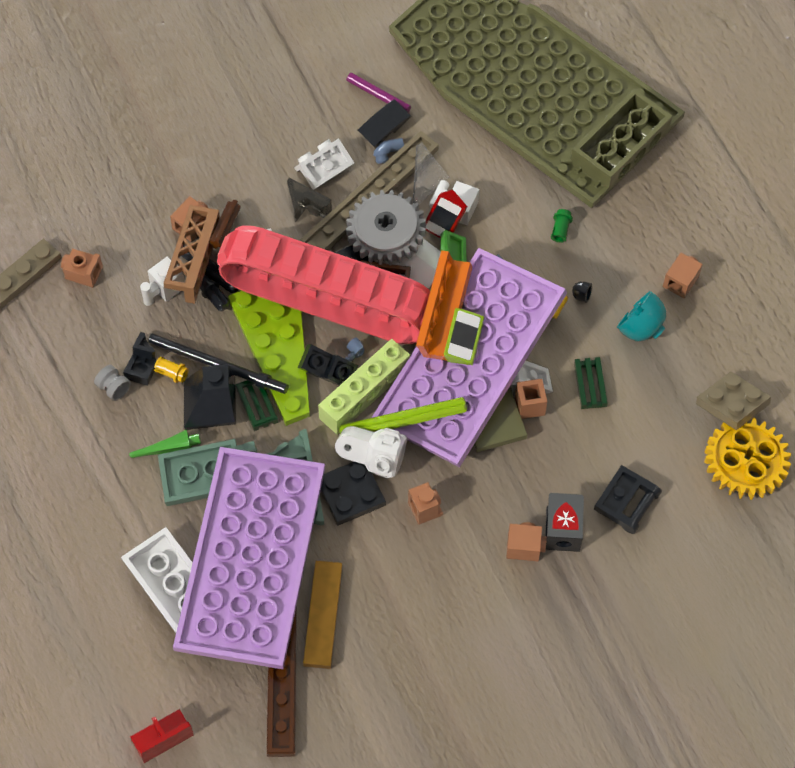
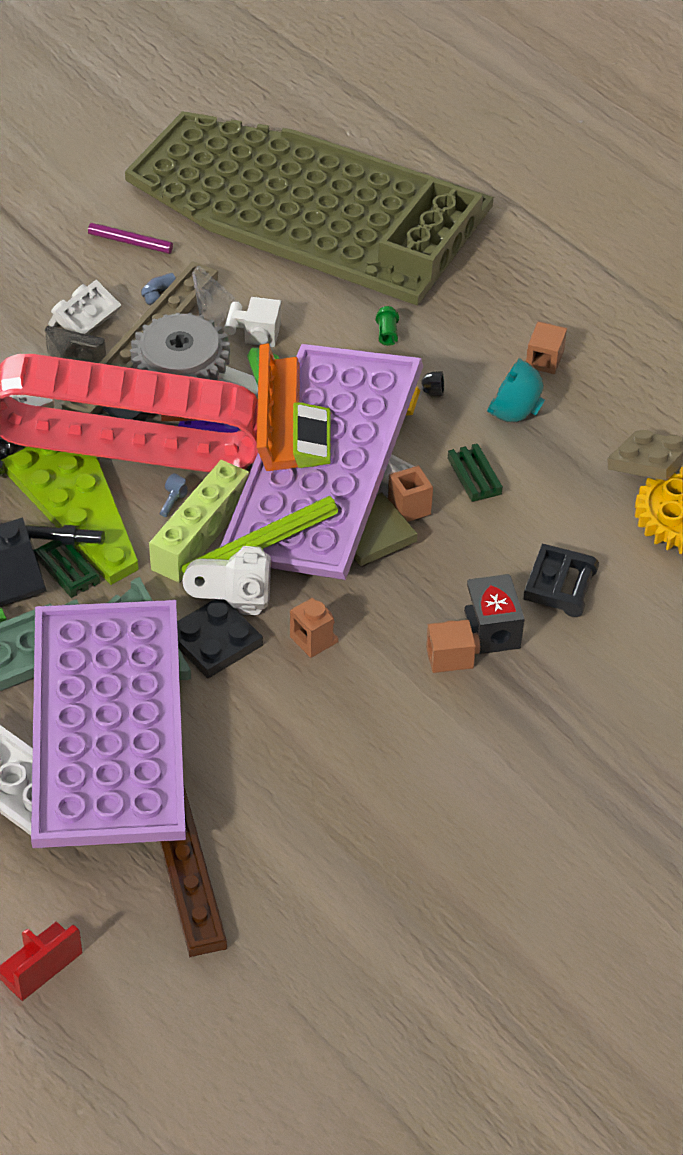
camera: 15 degrees left, 15 degrees down
black slope [298,344,359,386] -> none
pearl gold tile [303,560,343,669] -> none
black slope [358,99,412,149] -> none
slope [425,189,468,238] -> none

